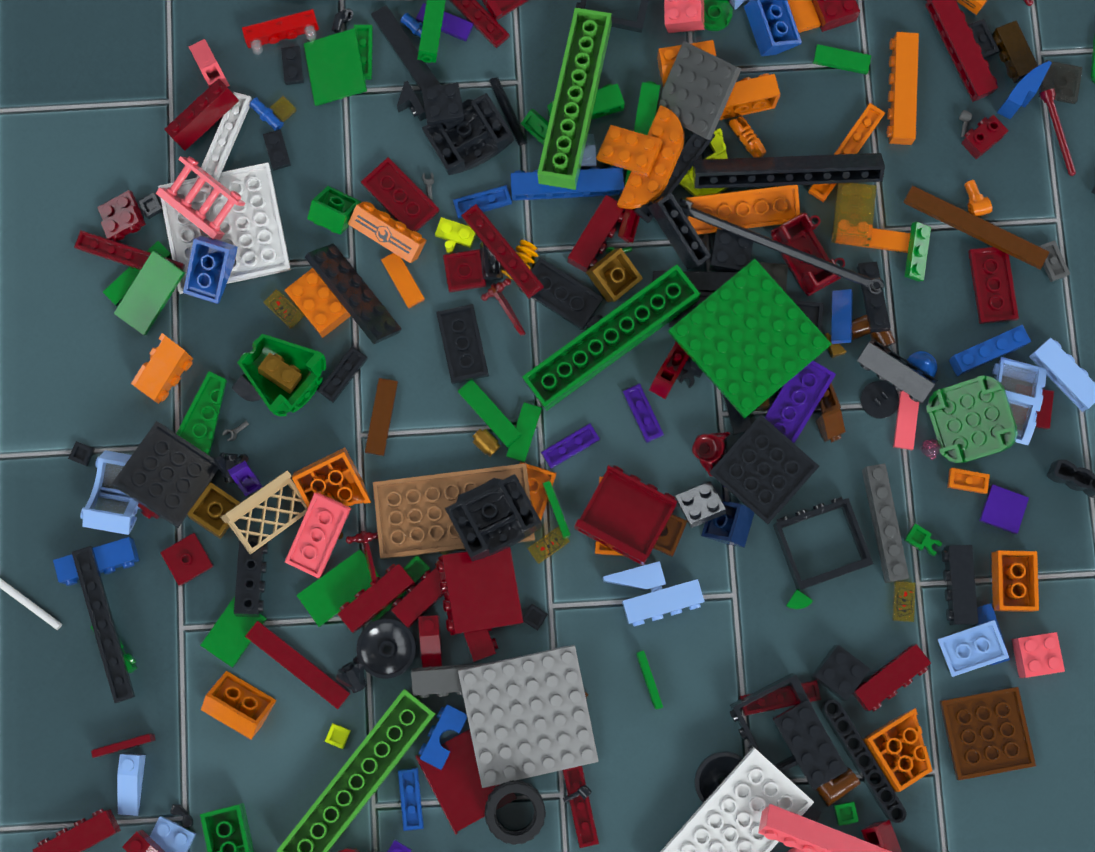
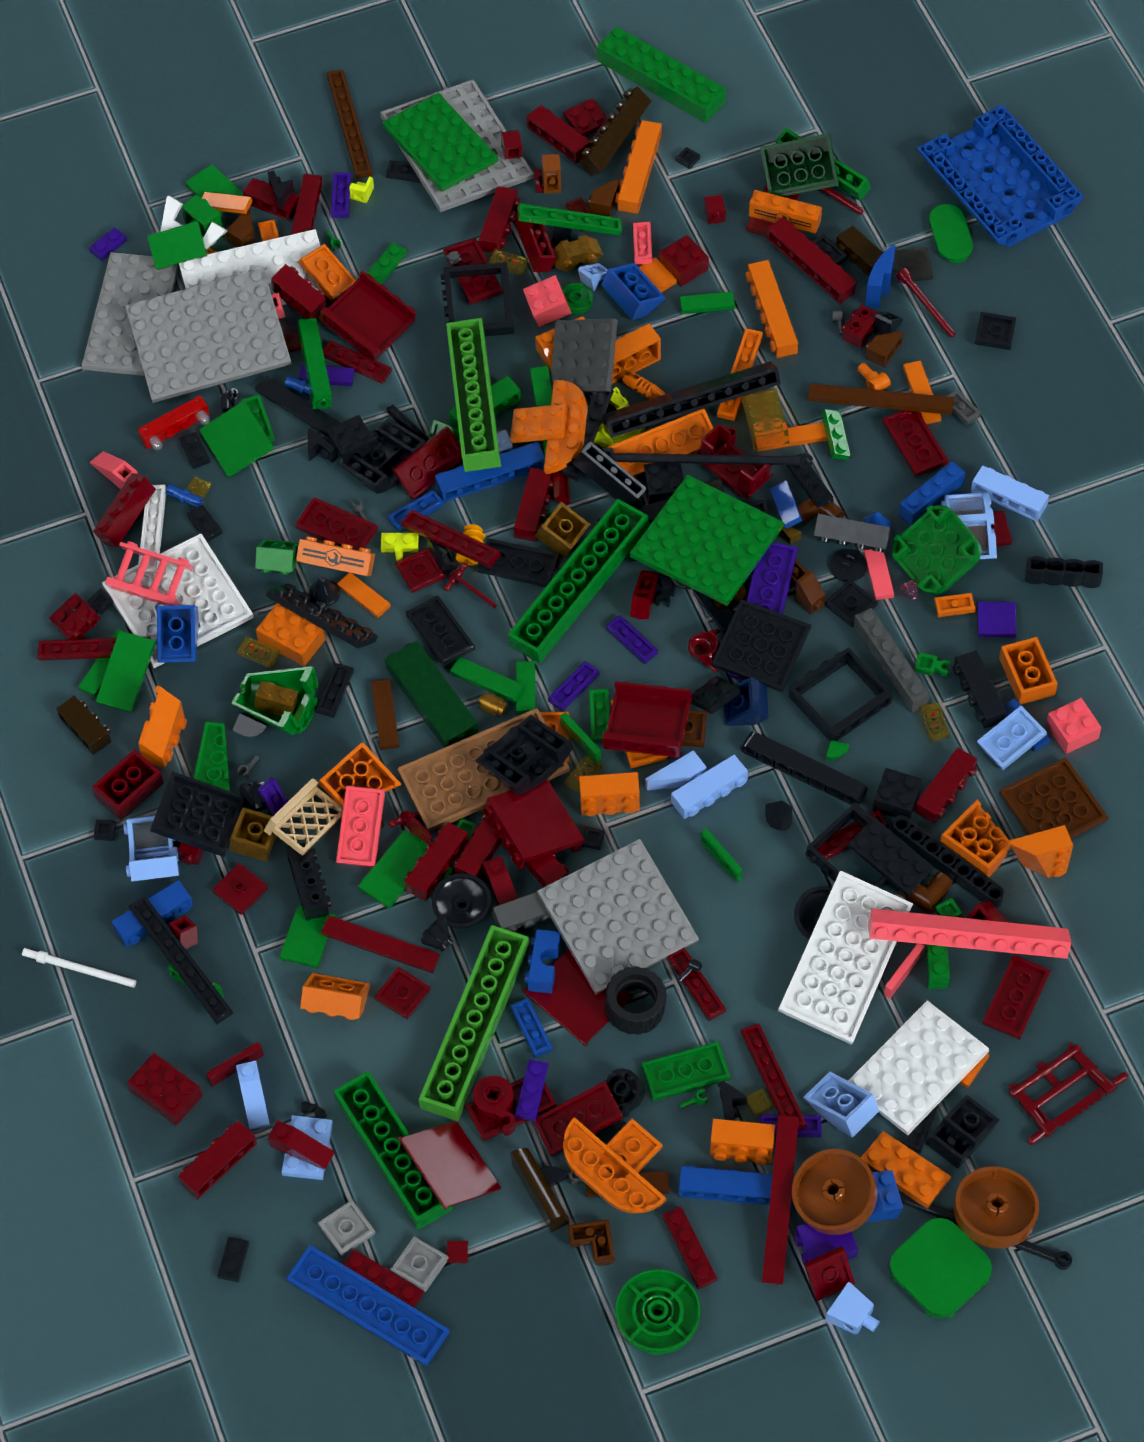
camera: 15 degrees left, 20 degrees down
neon yellow tile [325,723,351,749] -> none
none -> dark brown brick [56,695,111,755]
none -> dark red brick [92,749,164,821]
none -> dark red brick [127,1053,203,1126]
none -> dark red brick [169,915,198,949]
none -> black hat [309,577,340,606]
none -> dark red plate [374,967,431,1020]
none -> dark green brick [385,641,478,748]
none -> dark red tile [392,426,462,500]
none -> orange brick [579,772,640,816]
none -> green plate [589,689,610,743]
none -> black beam [741,731,868,805]
none -> black brick [765,800,792,831]
none -> black tile [824,579,878,627]
none -> reddish brown slope [865,331,903,368]
none -> black slope [874,312,903,335]
none -> orange tile [903,360,941,424]
none -> orange wedge [1009,825,1073,878]

